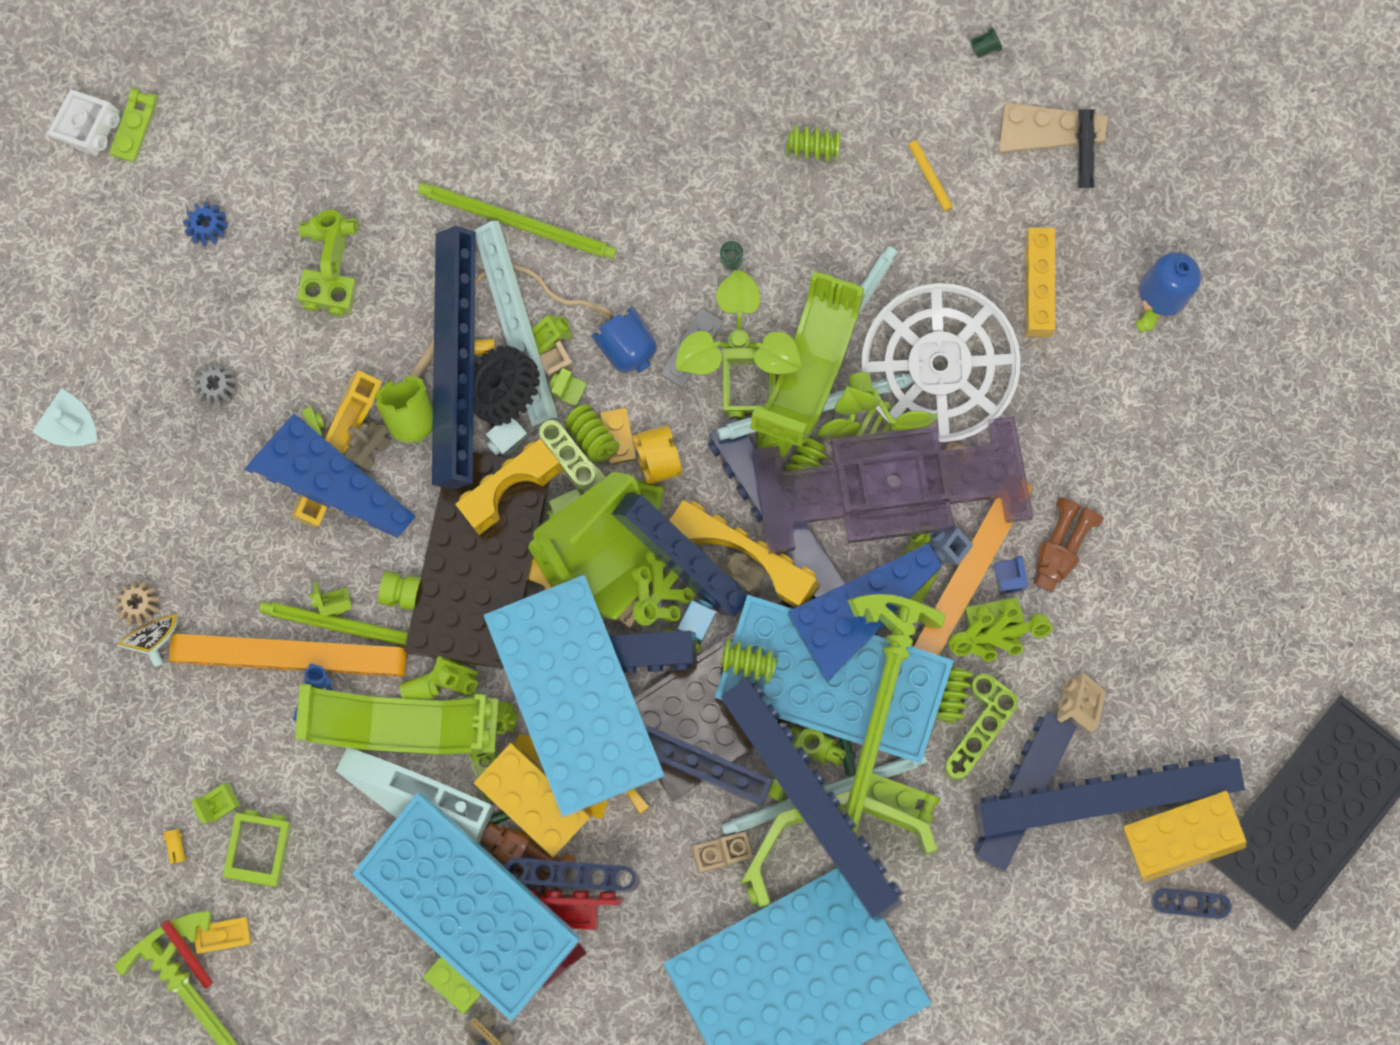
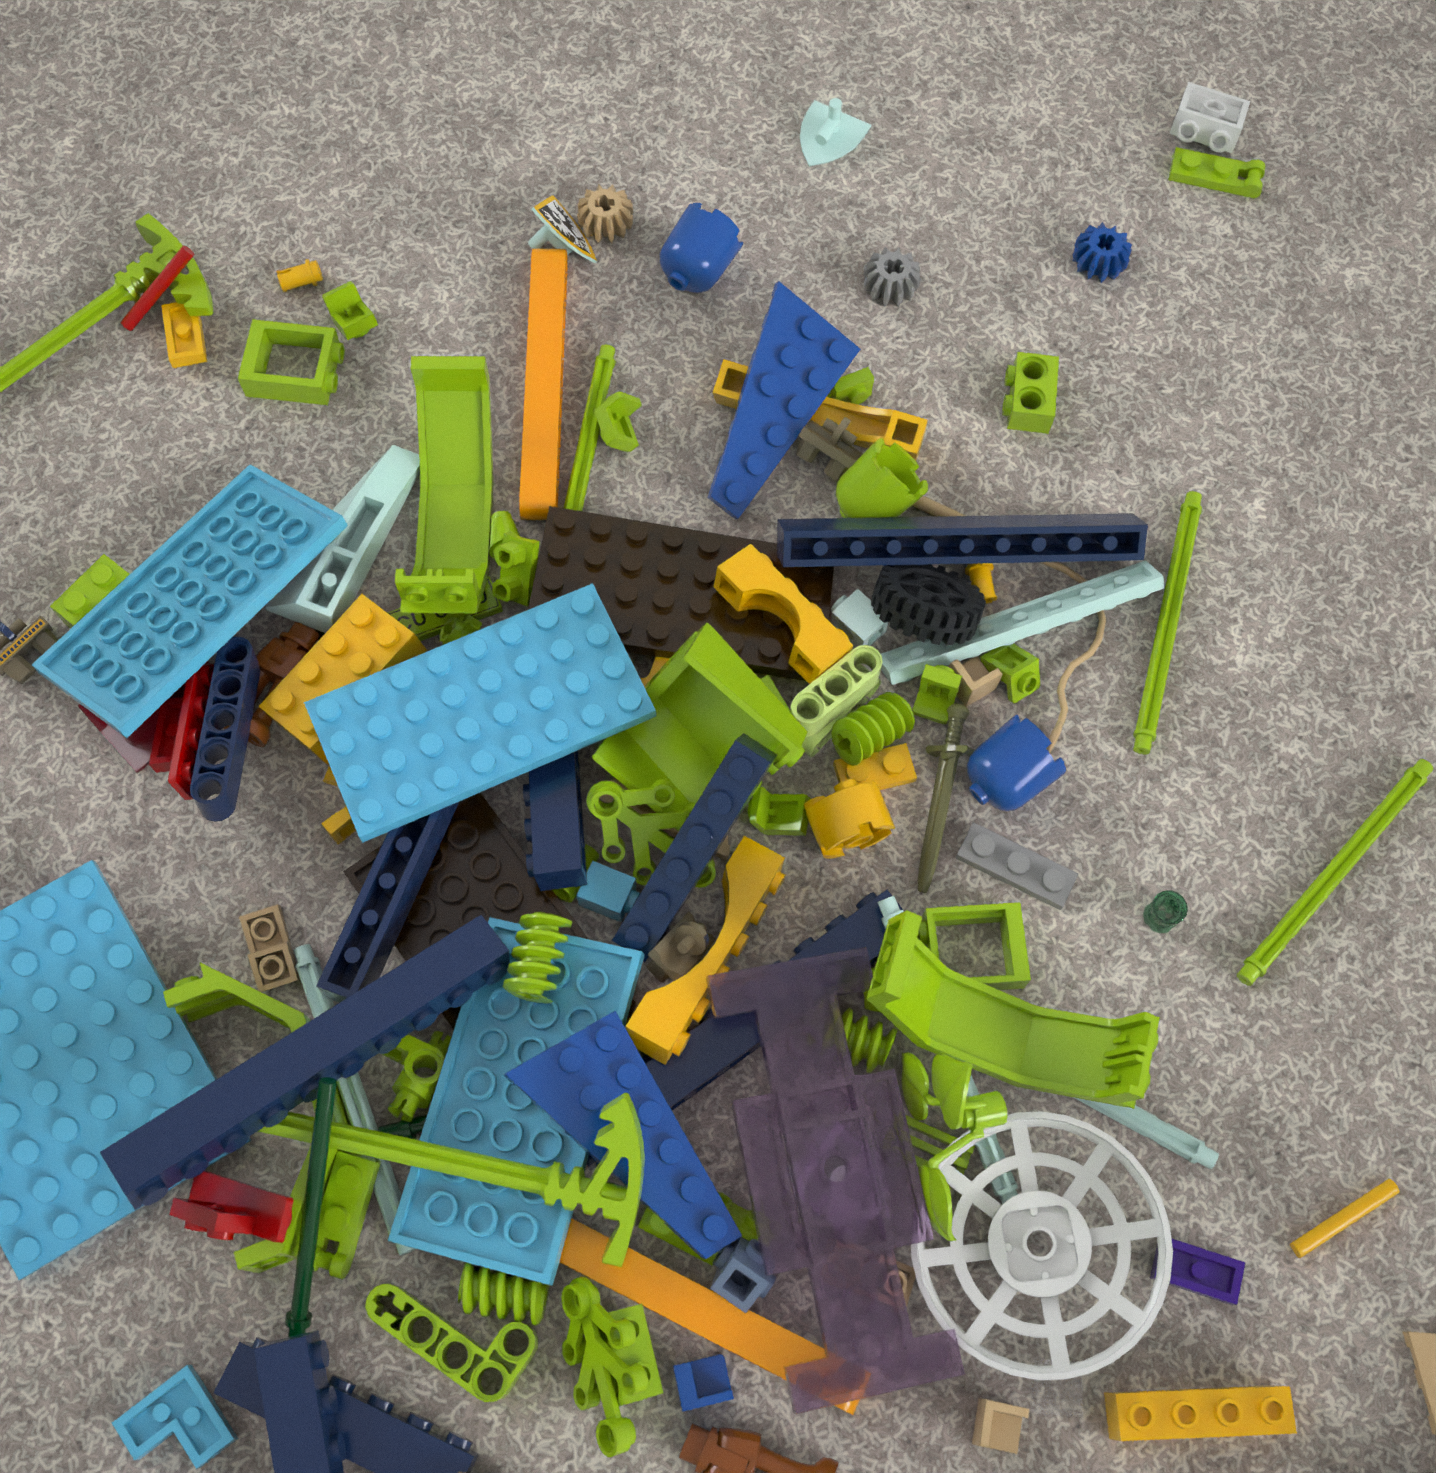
camera: 85 degrees right, 10 degrees down
blue plant [293,663,333,721] -> none
lime piece [299,209,359,281] -> none
lime wheel [378,570,421,611] -> none
lime plant [676,270,802,375] -> none
lime piece [786,124,841,164] -> none
none -> medium azure plate [112,1365,238,1469]
none -> red bracket [169,1170,293,1243]
none -> dark green bar [285,1077,337,1337]
none -> blue cylinder [659,202,743,293]
none -> olive sword [918,704,975,893]
none -> tan panel [972,1398,1029,1454]
none -> dark purple plate [1150,1238,1246,1305]
none -> lime piece [1236,759,1434,986]

